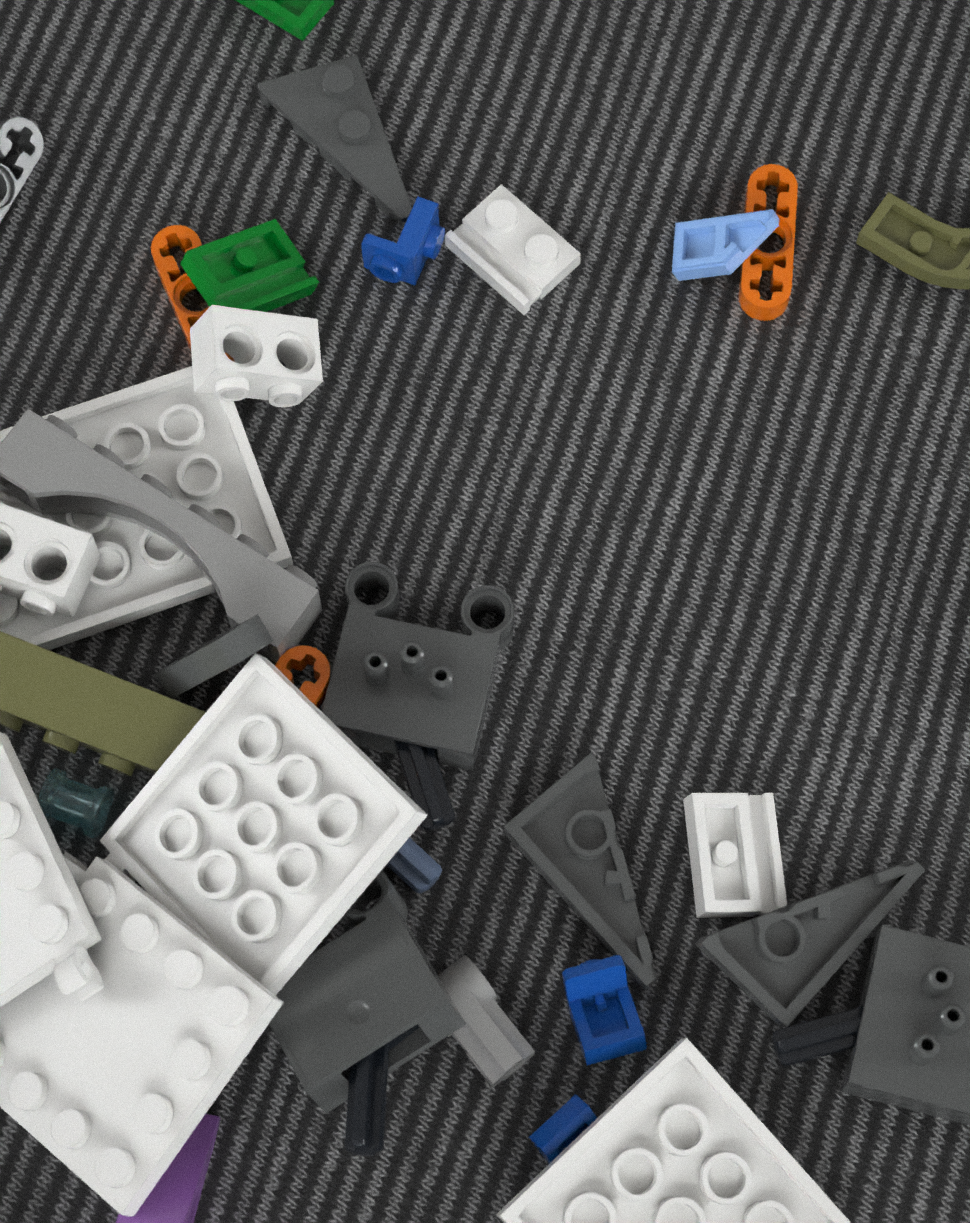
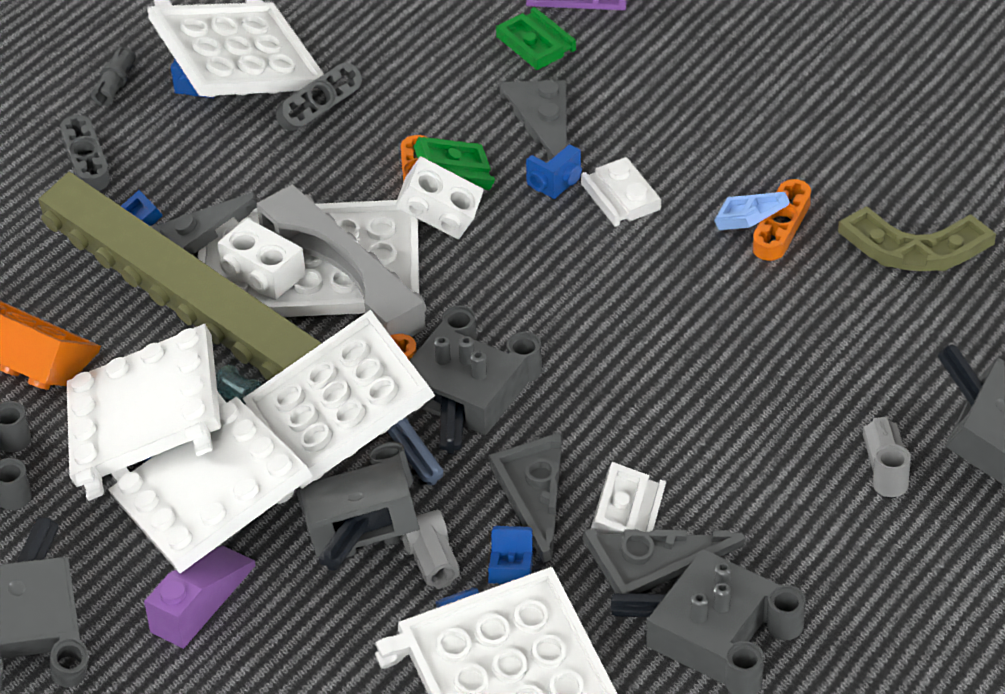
camera: 20 degrees right, 25 degrees down
dark grey beam [154,614,274,698] -> none

